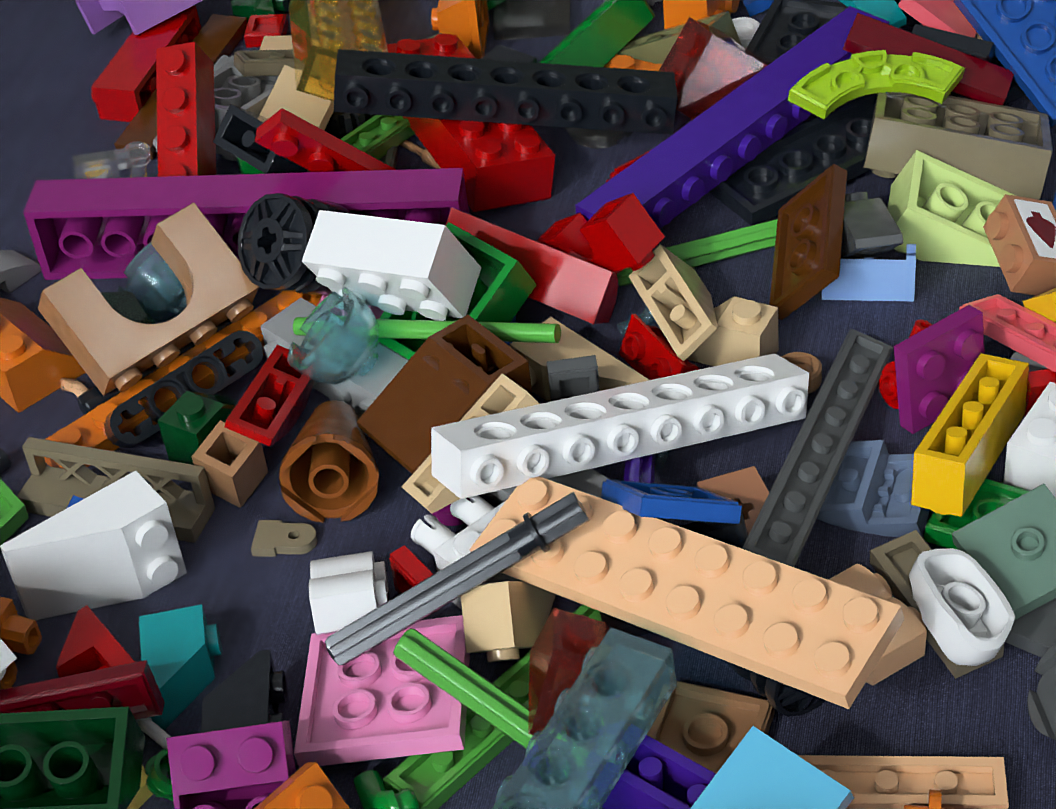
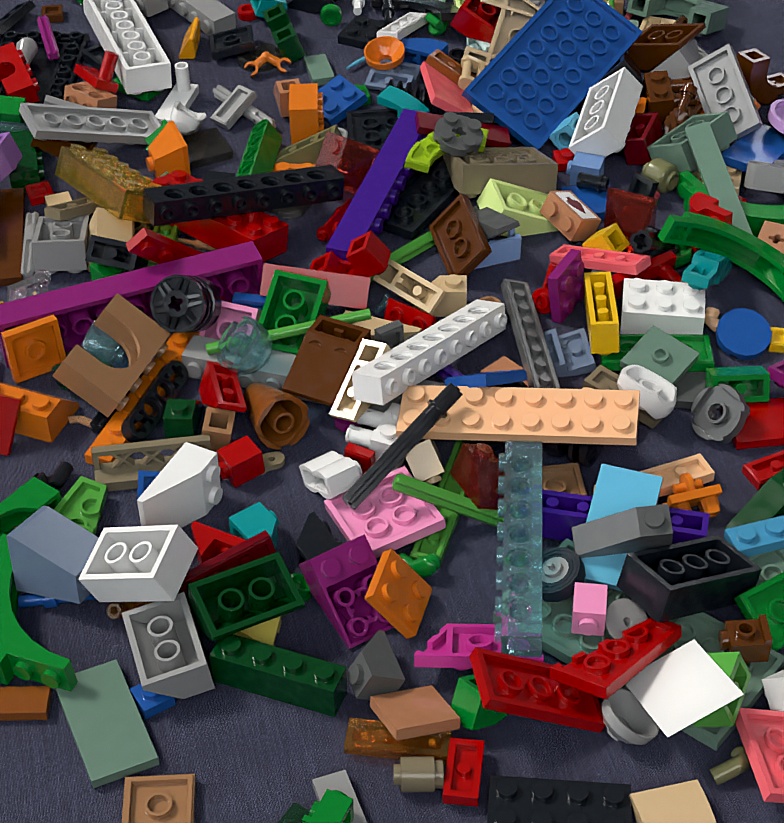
camera: 30 degrees left, 0 degrees up
red brick [156,42,216,177] -> none
white brick [302,210,481,321] -> none
none -> orange plate [1,314,66,384]
none -> red brick [217,435,265,488]
none -> dark grey plate [433,112,483,157]

